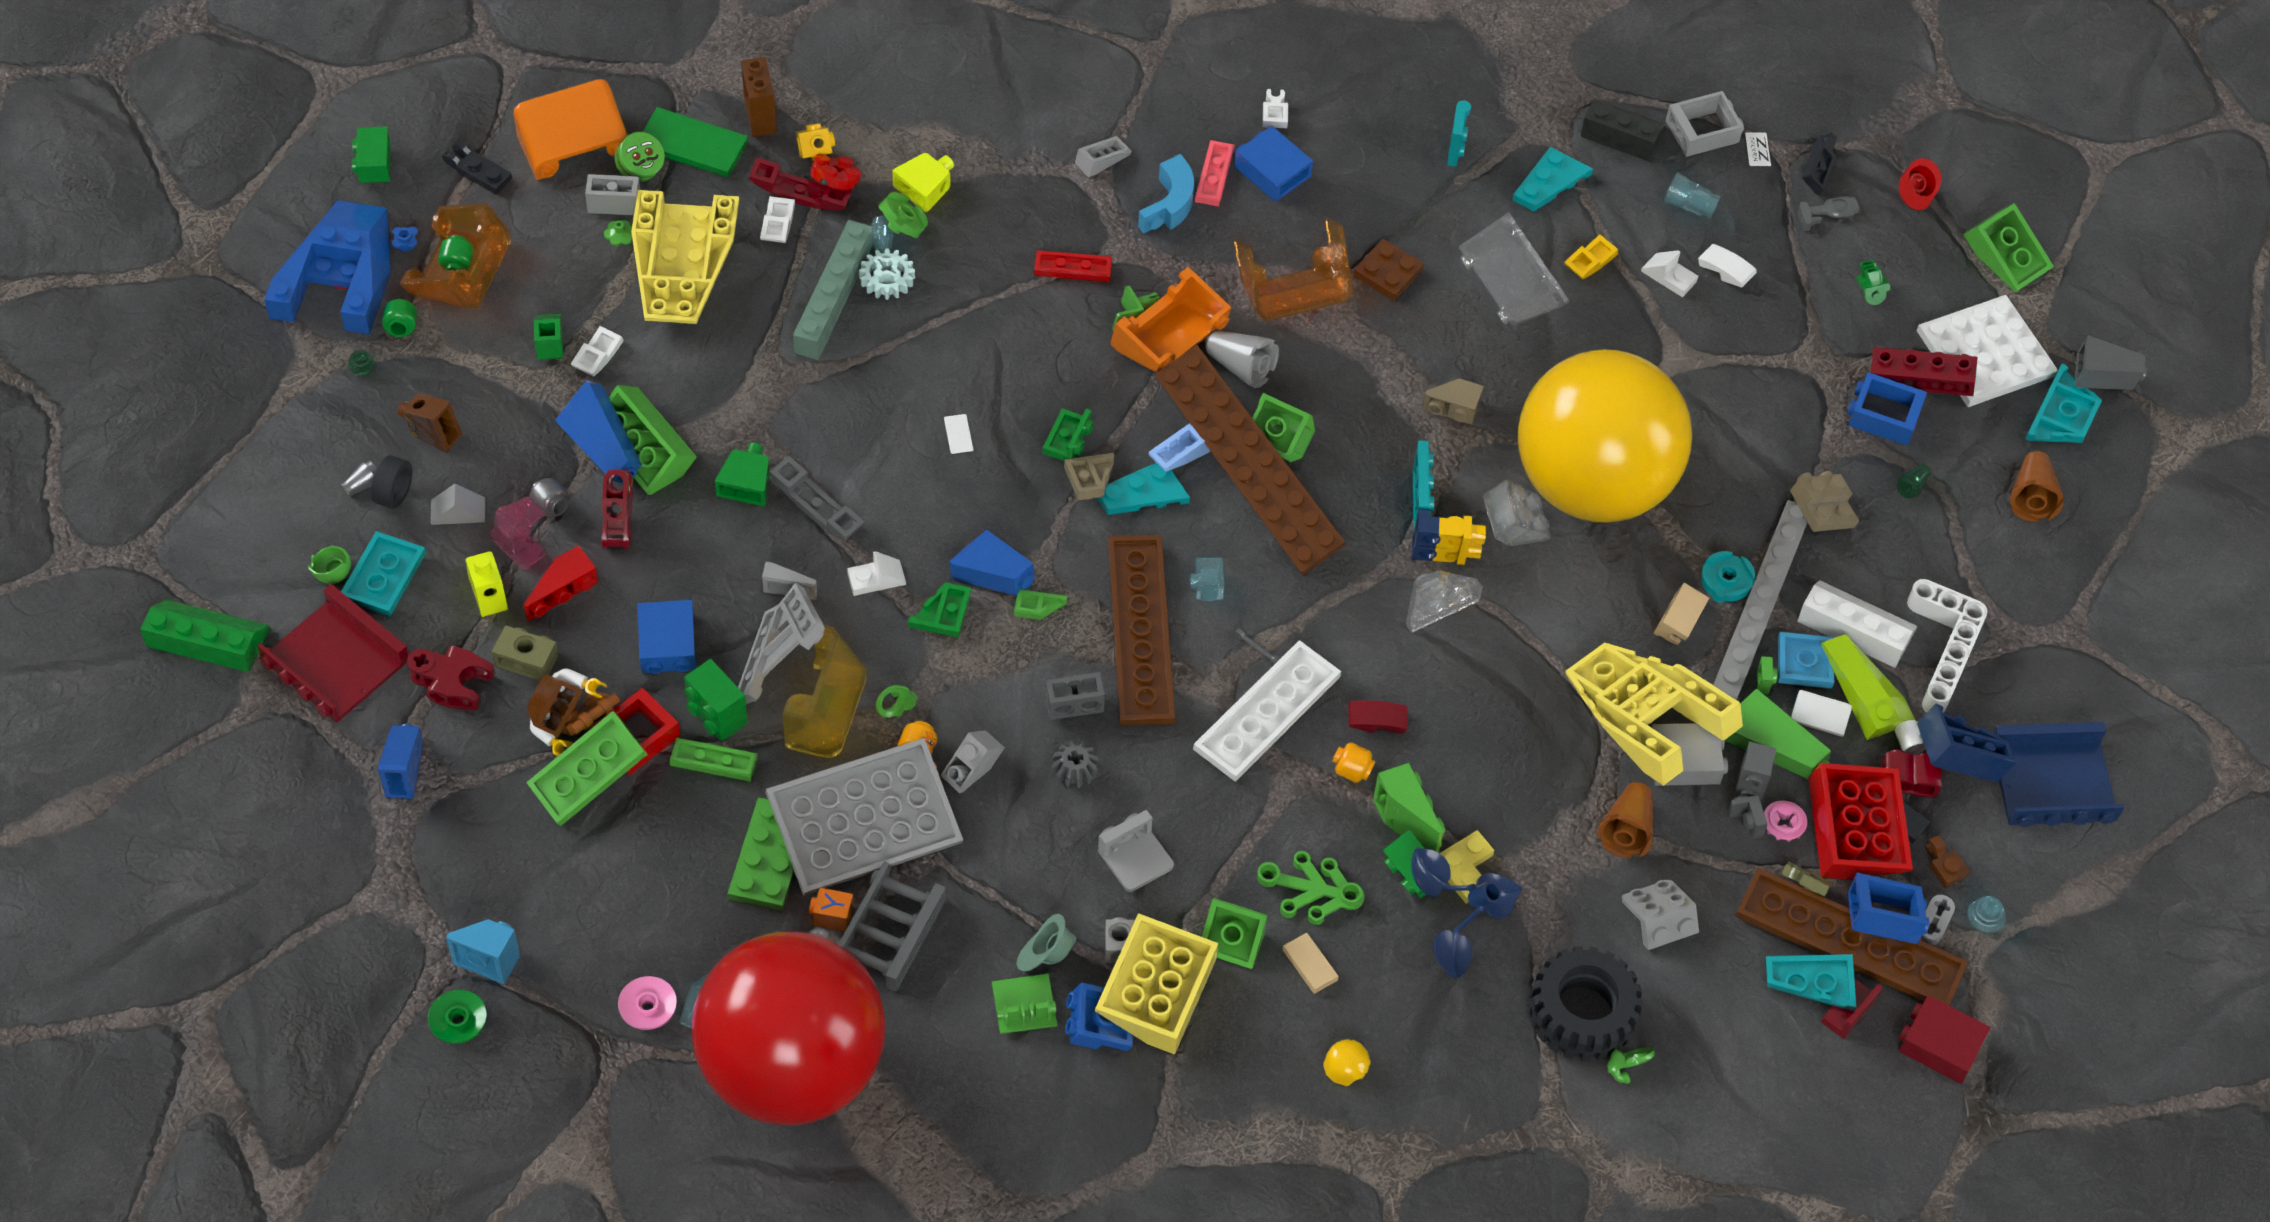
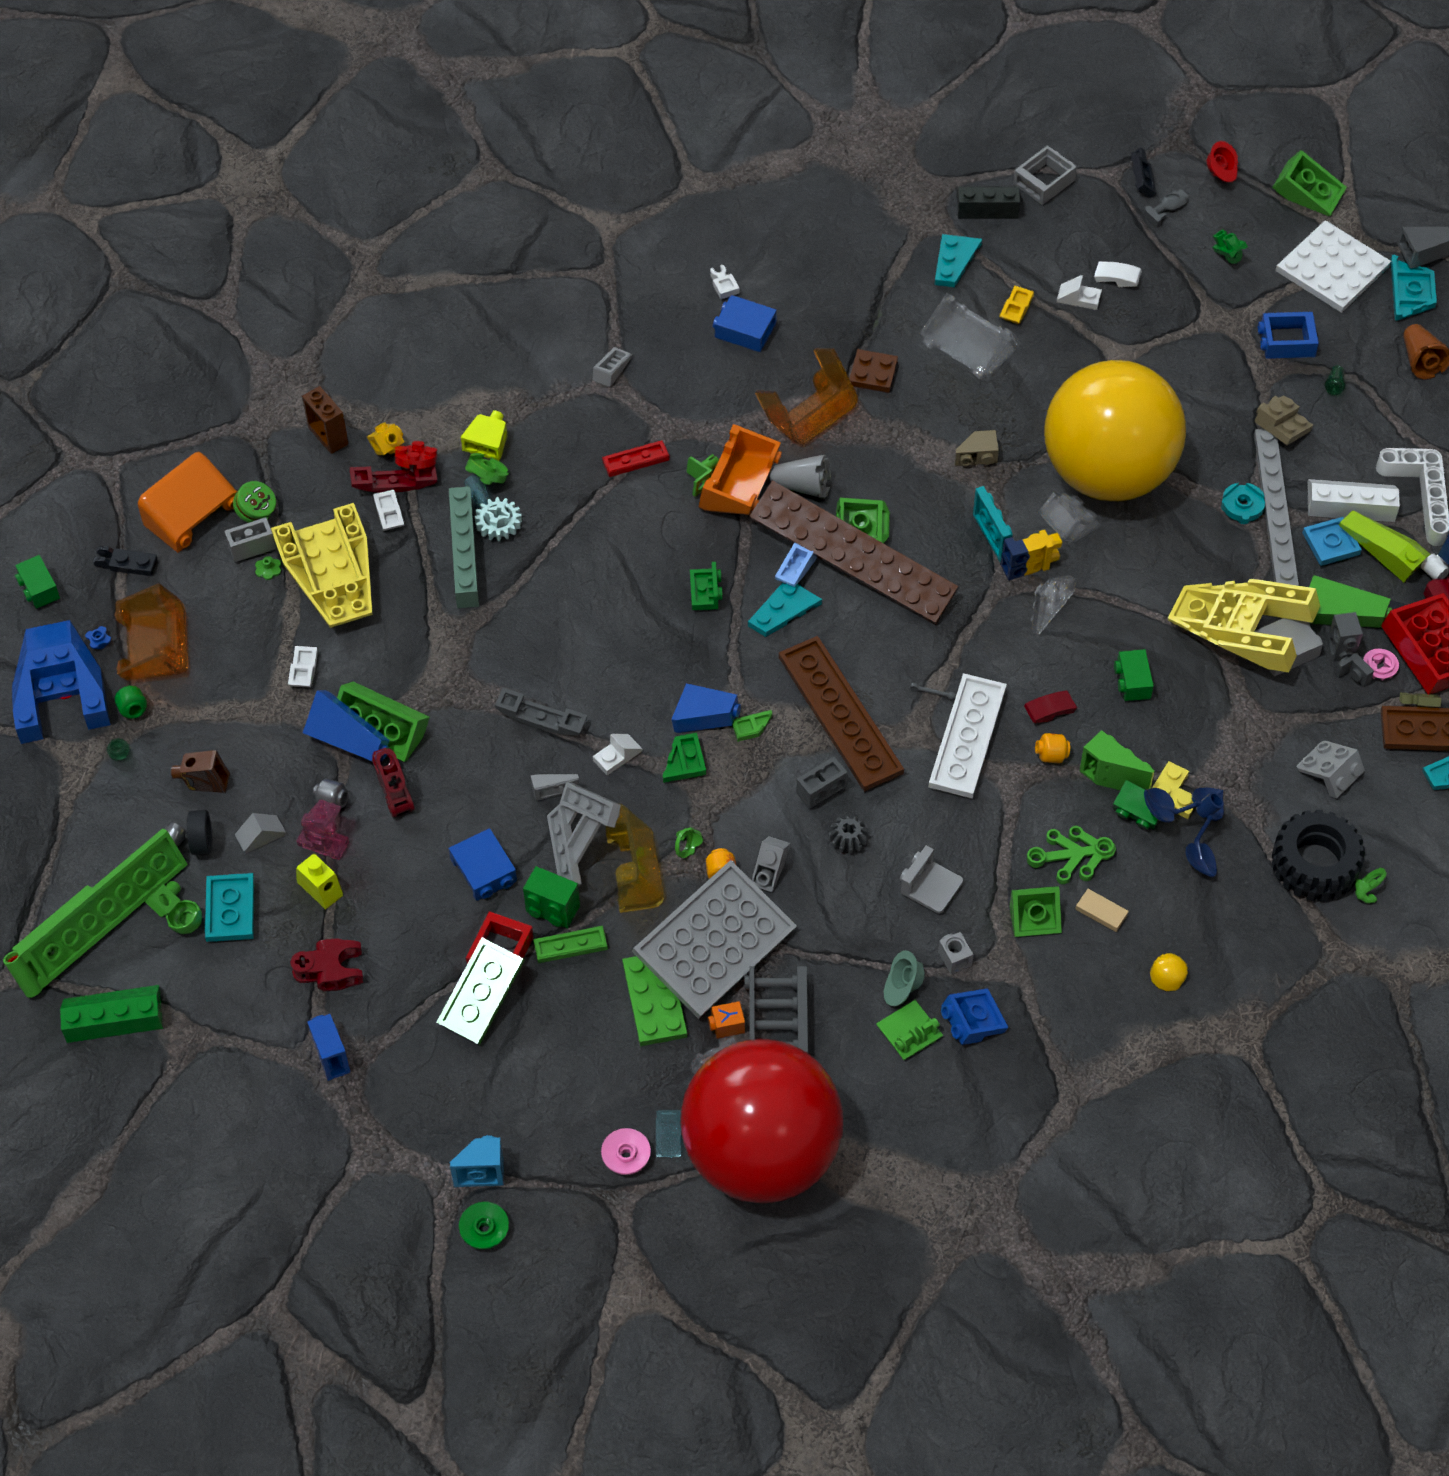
camera: 20 degrees left, 0 degrees up
dark red panel [257,584,409,723] -> none
green head [438,235,474,275] -> none
olive brick [492,626,558,681] -> none
red slope [524,546,598,621] -> none
reddish brown torso [526,669,607,756] -> none
green slope [534,314,563,360] -> none
dark orange plate [561,692,620,735] -> none
green tile [643,107,749,177] -> none
green torso [715,443,770,506] -> none
white sticker [944,414,973,454] -> none
dark tan wing [1064,453,1114,500] -> none
light yellow slope [1095,913,1218,1054] -> none
dark azure arch [1138,154,1194,233] -> none
clear light blue brick [1190,558,1224,601] -> none
coral tile [1195,140,1235,207] -> none
teal plate [1447,101,1471,167] -> none
dark orange cone [1597,782,1653,858] -> none
tan hinge [1653,583,1709,645] -> none
clear light blue plant [1663,172,1721,219] -> none
white sticker [1745,132,1771,166] -> none
bright green plate [1757,657,1777,694] -> none
white slope [1791,690,1852,737] -> none
dark red brick [1870,347,1978,396] -> none
none -> bright green hinge [3,828,188,998]
none -> bright green bracket [145,881,181,917]
none -> green brick [1114,649,1154,701]

